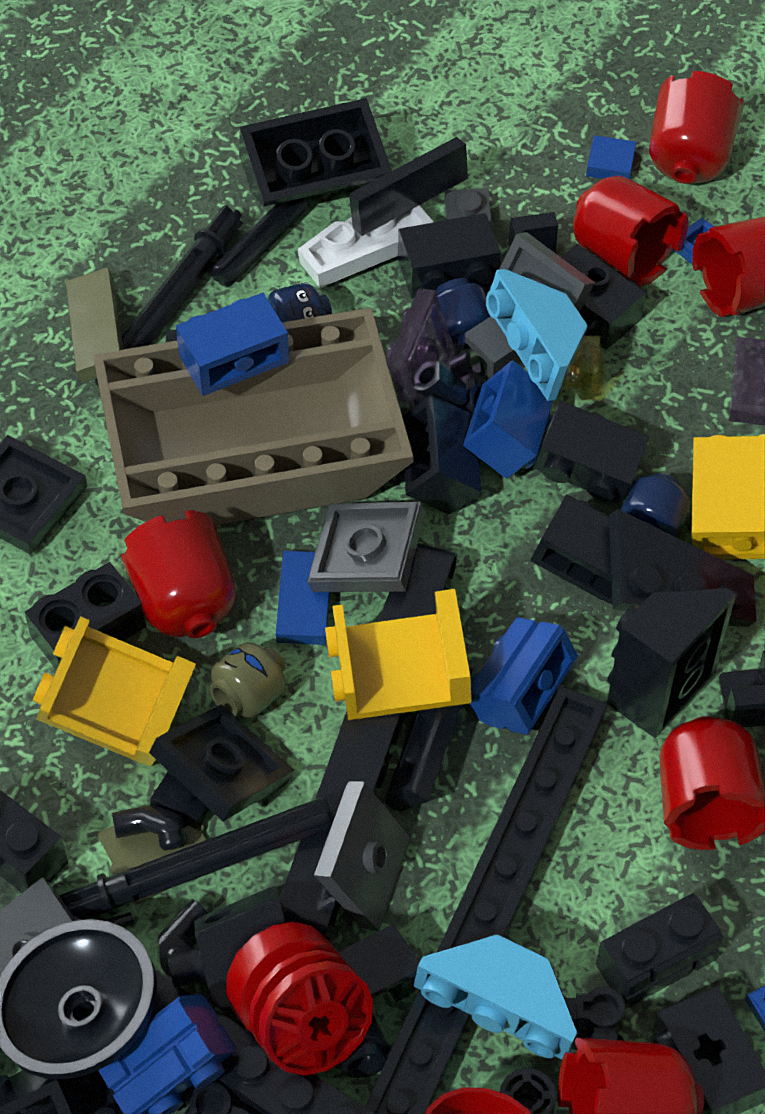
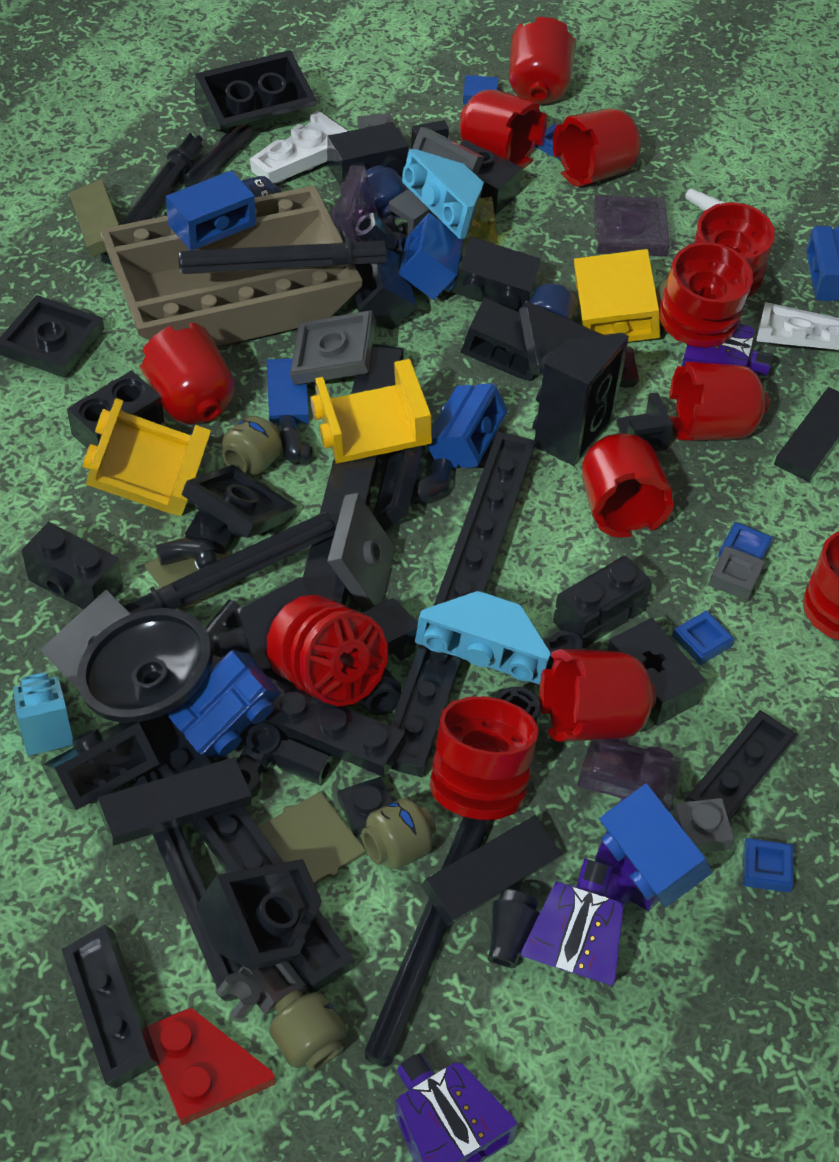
camera: 10 degrees left, 5 degrees down
black tile [349,137,468,236] -> none
none -> black axle [178,238,386,274]
none -> black arm [277,415,313,465]
none -> black arm [410,458,452,504]

